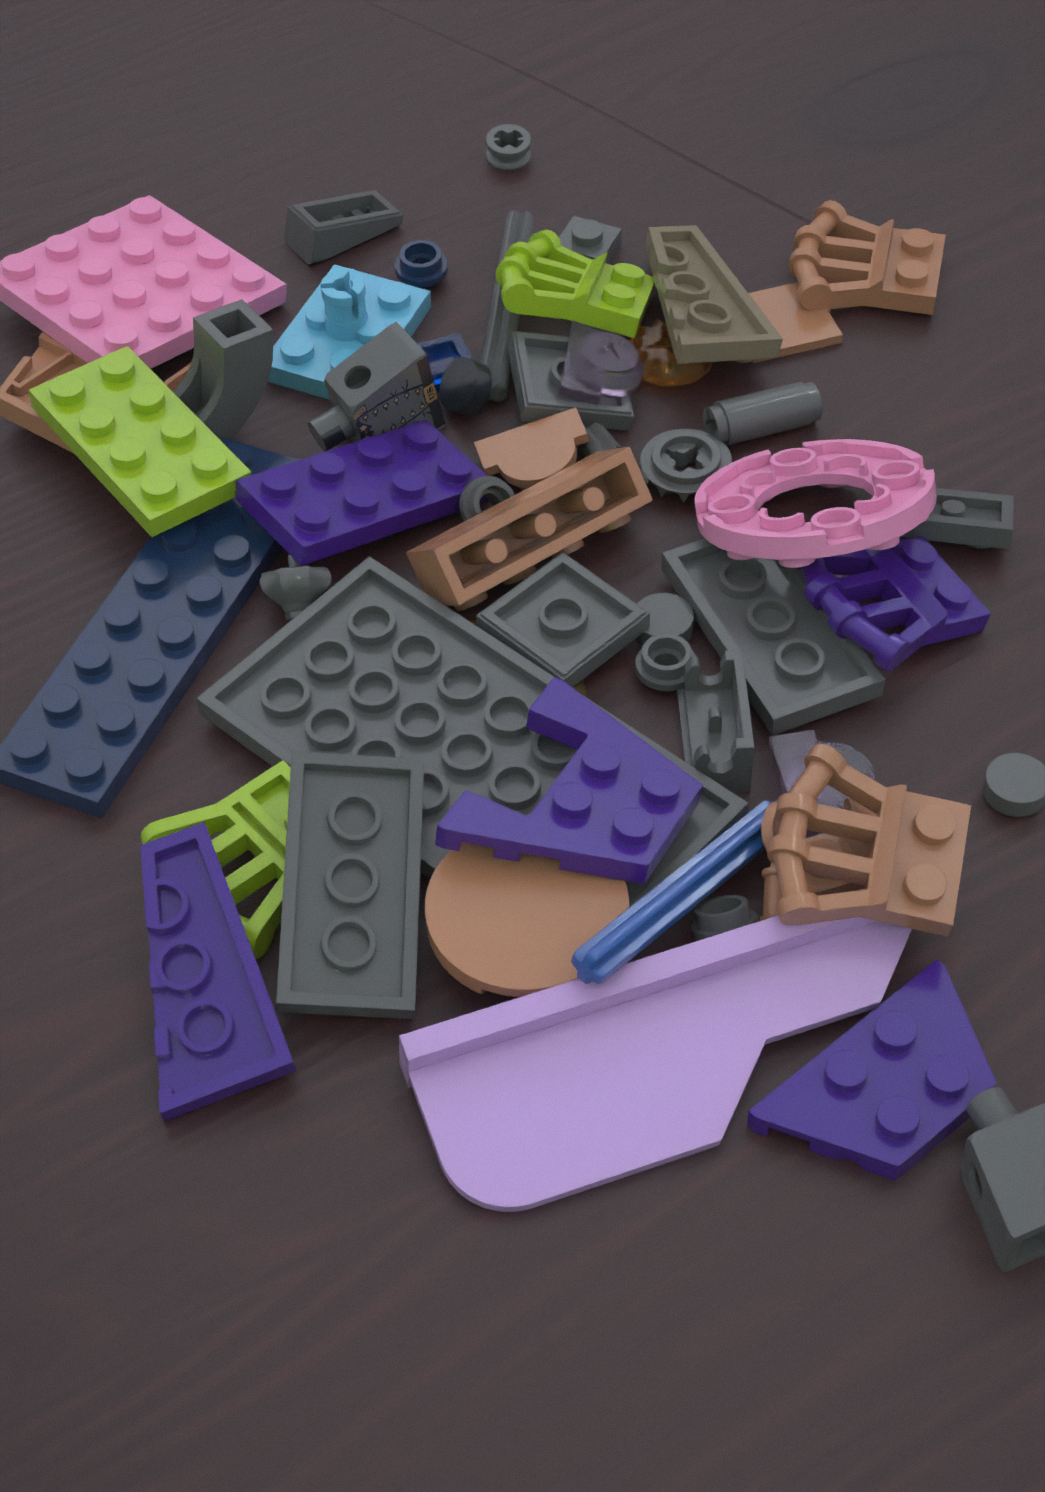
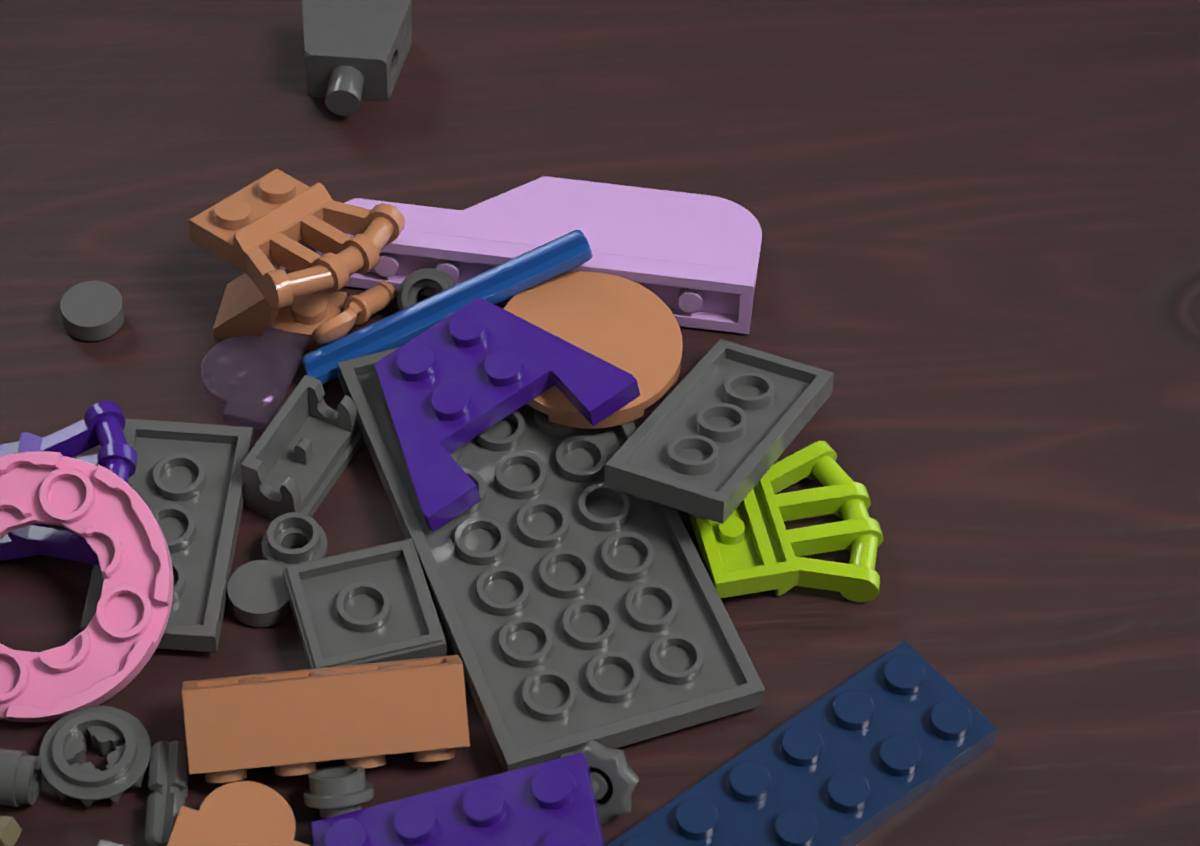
camera: 155 degrees left, 0 degrees up
dark purple wing [140,822,297,1121] -> none
dark purple wing [747,959,997,1181] -> none

